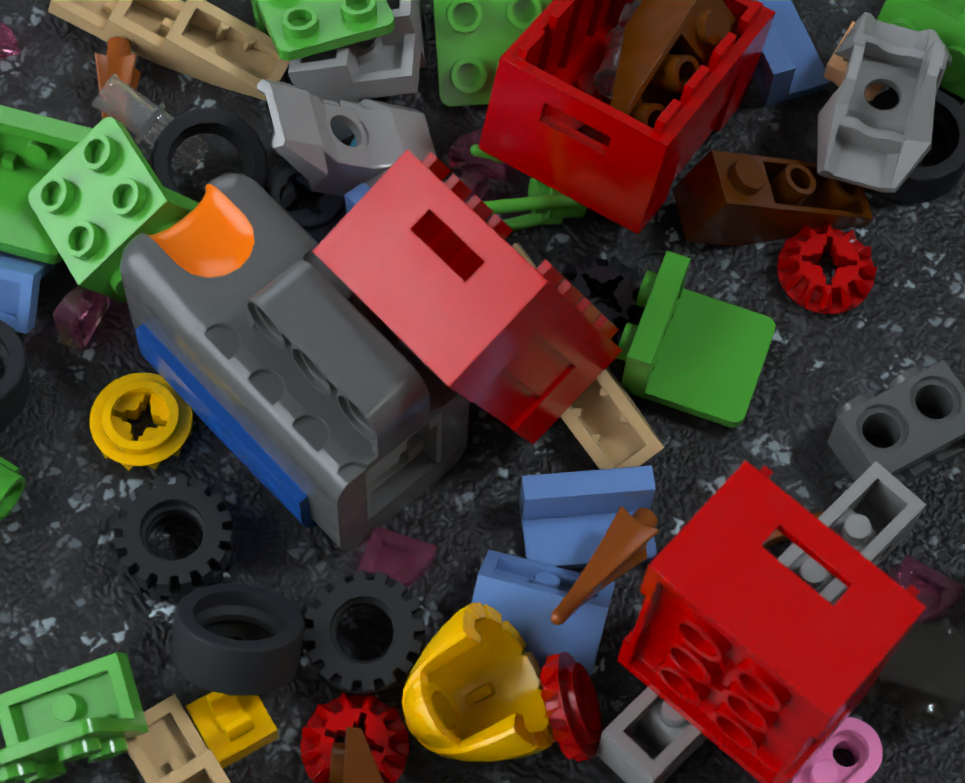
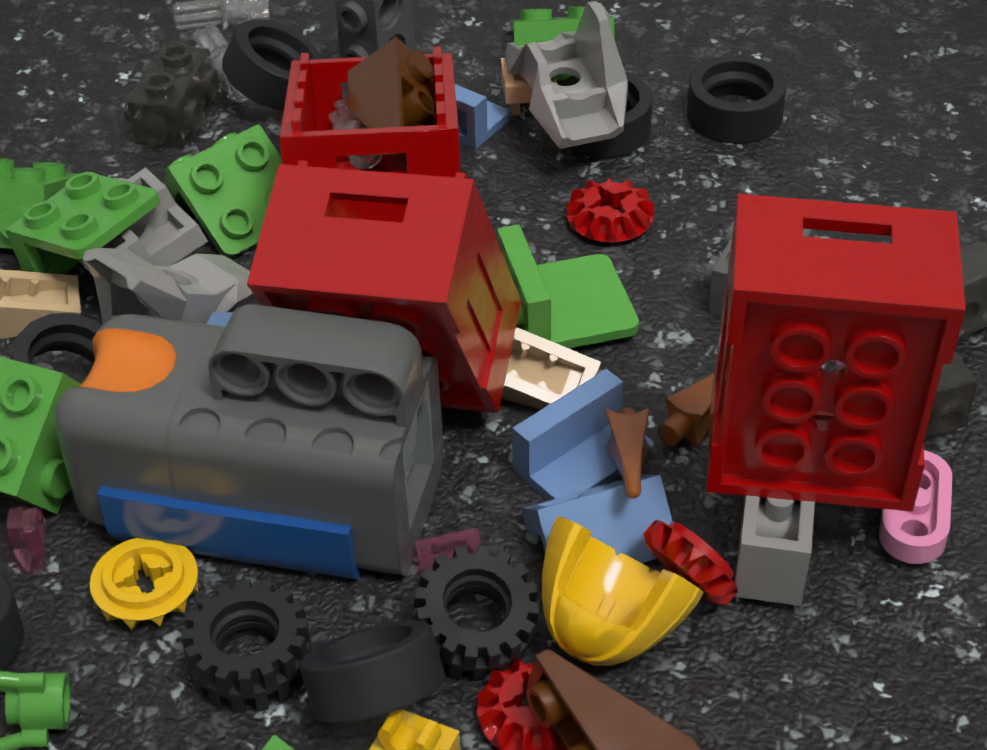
camera: 30 degrees left, 20 degrees down
reddish brown slope [672,150,873,246] -> none

